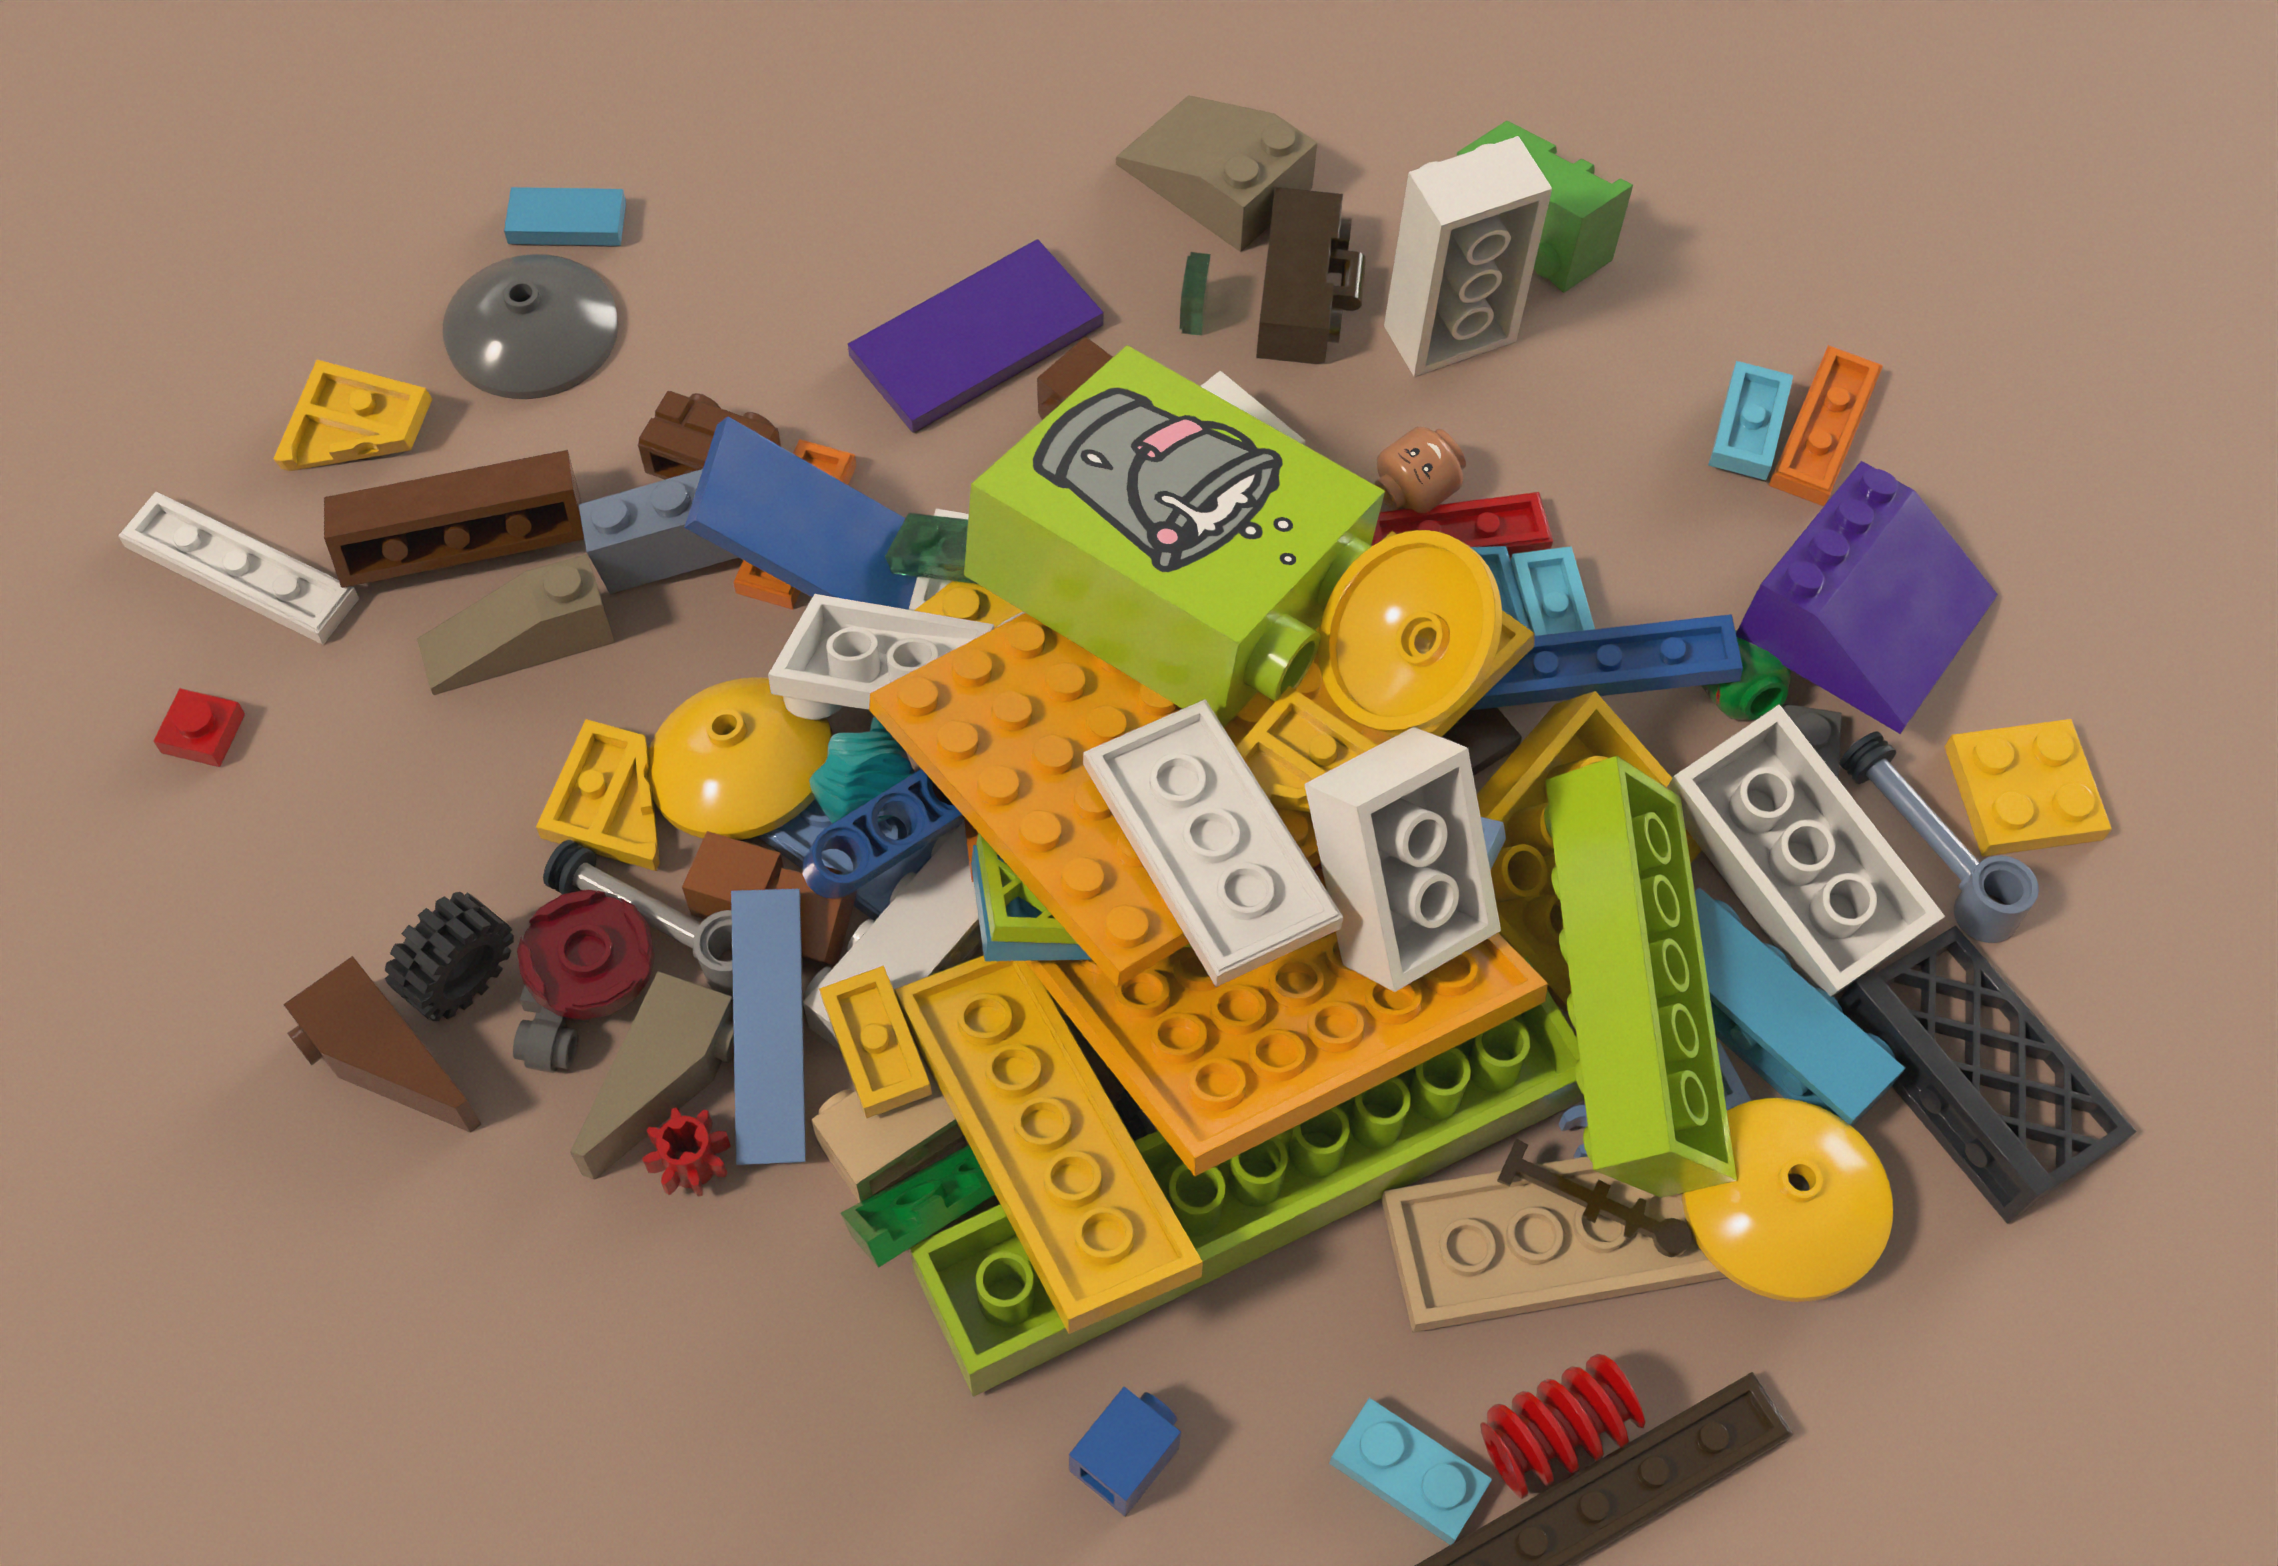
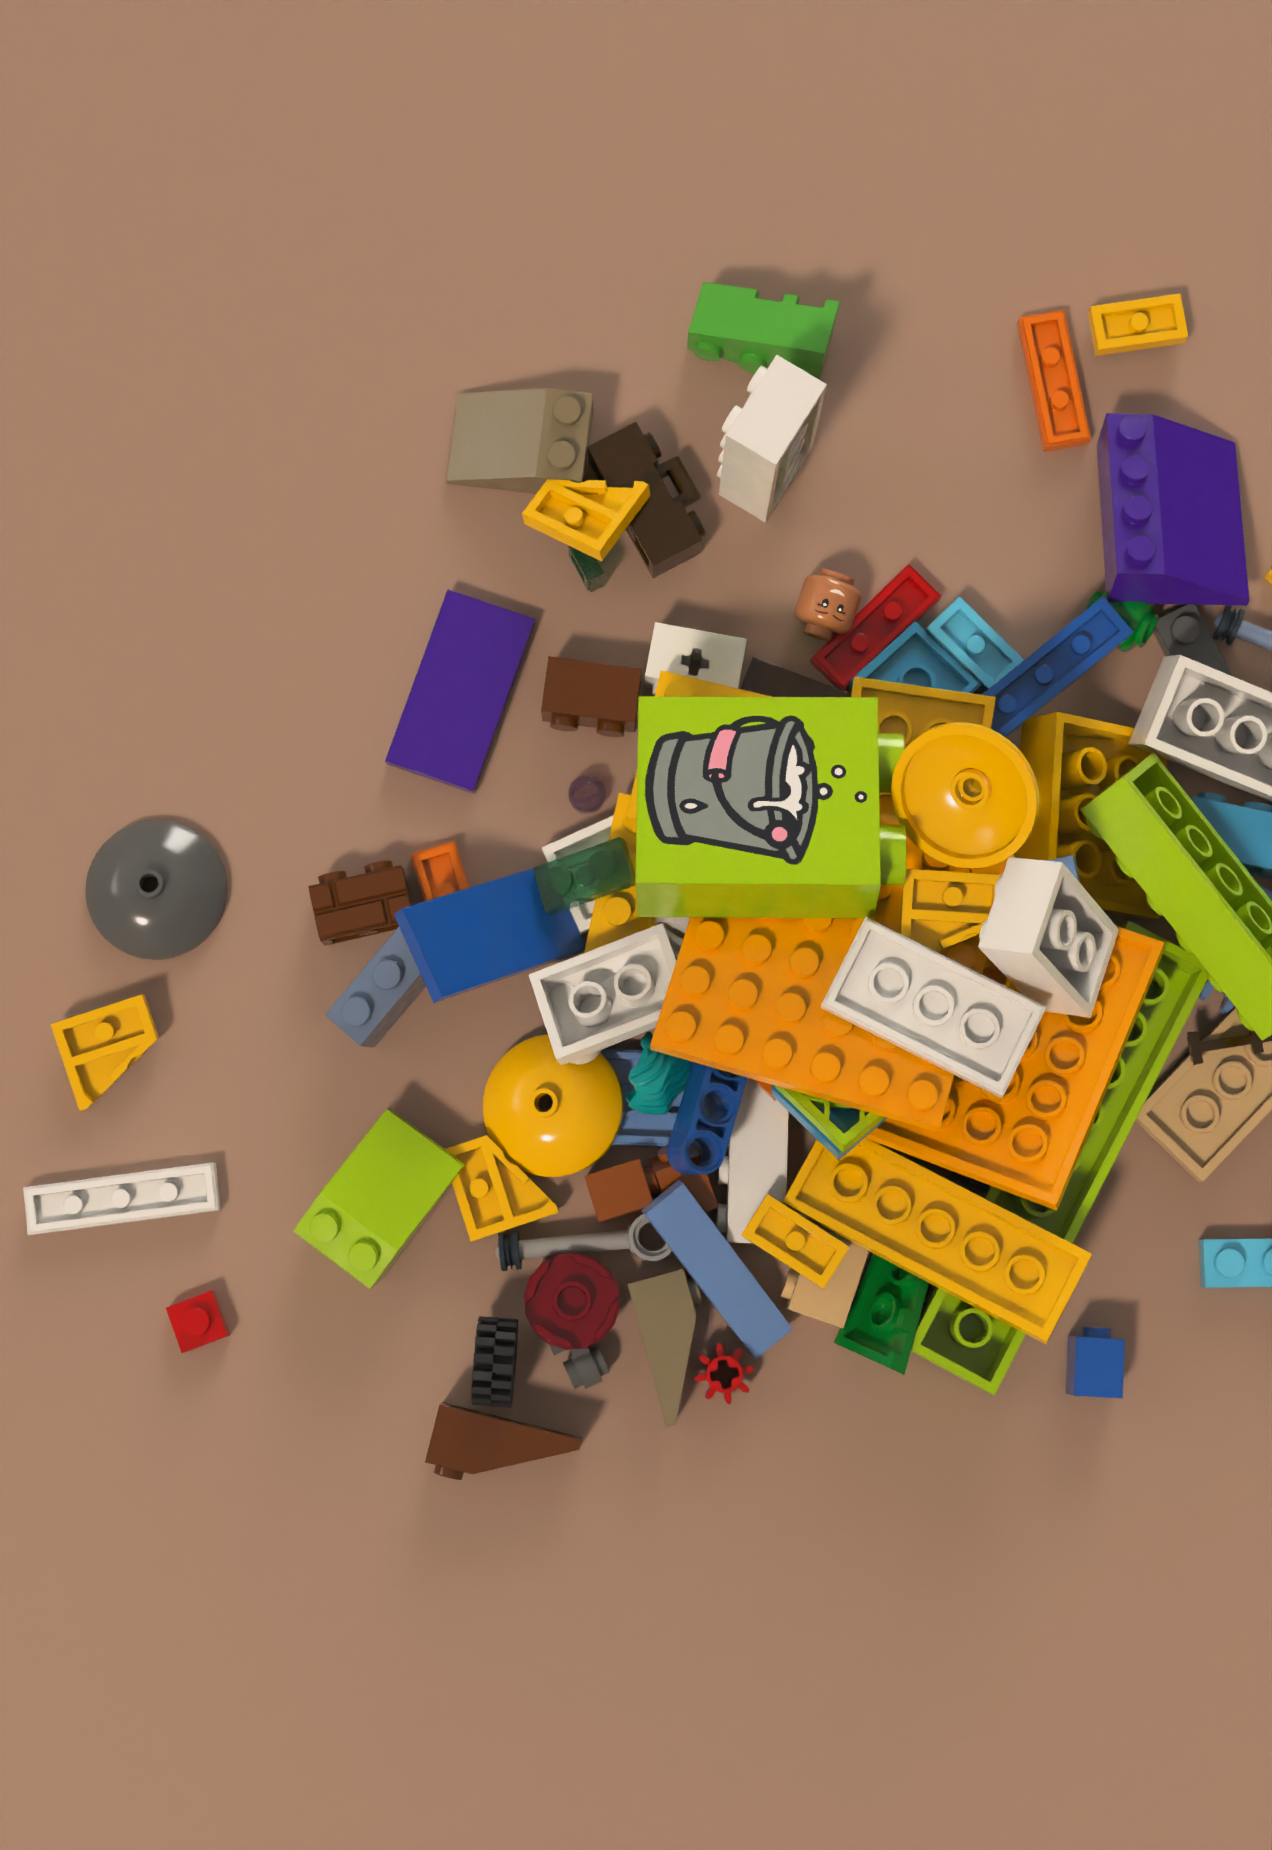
camera: 35 degrees left, 20 degrees up
reddish brown brick [324,450,584,588] -> none
dark tan slope [417,554,615,695] -> none
dark azure tile [504,187,626,246] -> none
medium azure plate [1708,361,1794,480] -> none
none -> lime slope [293,1108,465,1289]
none -> yellow wing [522,479,651,562]
none -> yellow plate [1087,294,1189,356]

